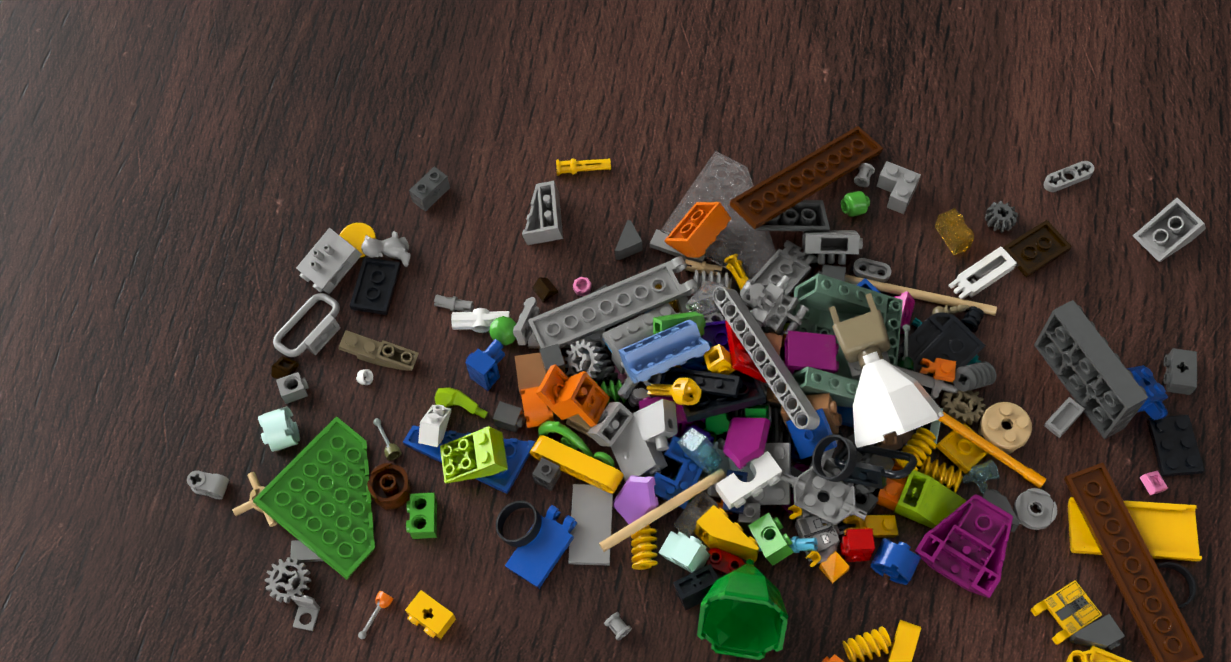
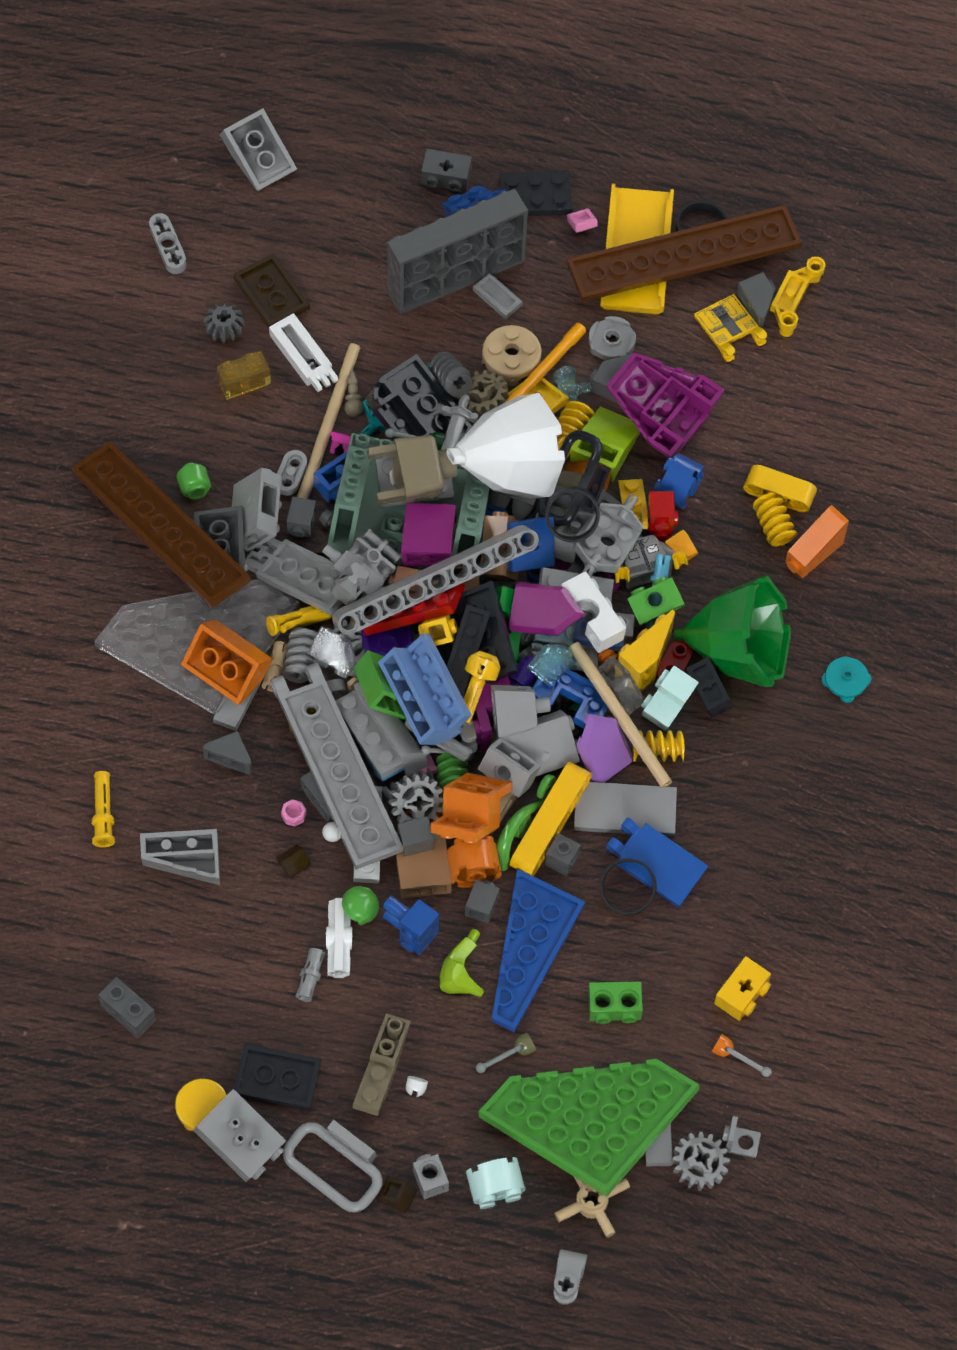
camera: 95 degrees left, 0 degrees up
light grey animal [361,231,411,267] -> none
reddish brown brick [367,463,412,510] -> none
white slope [418,405,451,447] -> none
lime slope [440,426,508,484] -> none
light grey hinge [513,297,540,345] -> none
light grey bush [604,612,632,641] -> none
light grey bush [854,163,875,187] -> none
light grey brick [877,161,921,214] -> none
orange plate [920,358,956,382] -> none
black bush [961,306,984,332] -> none

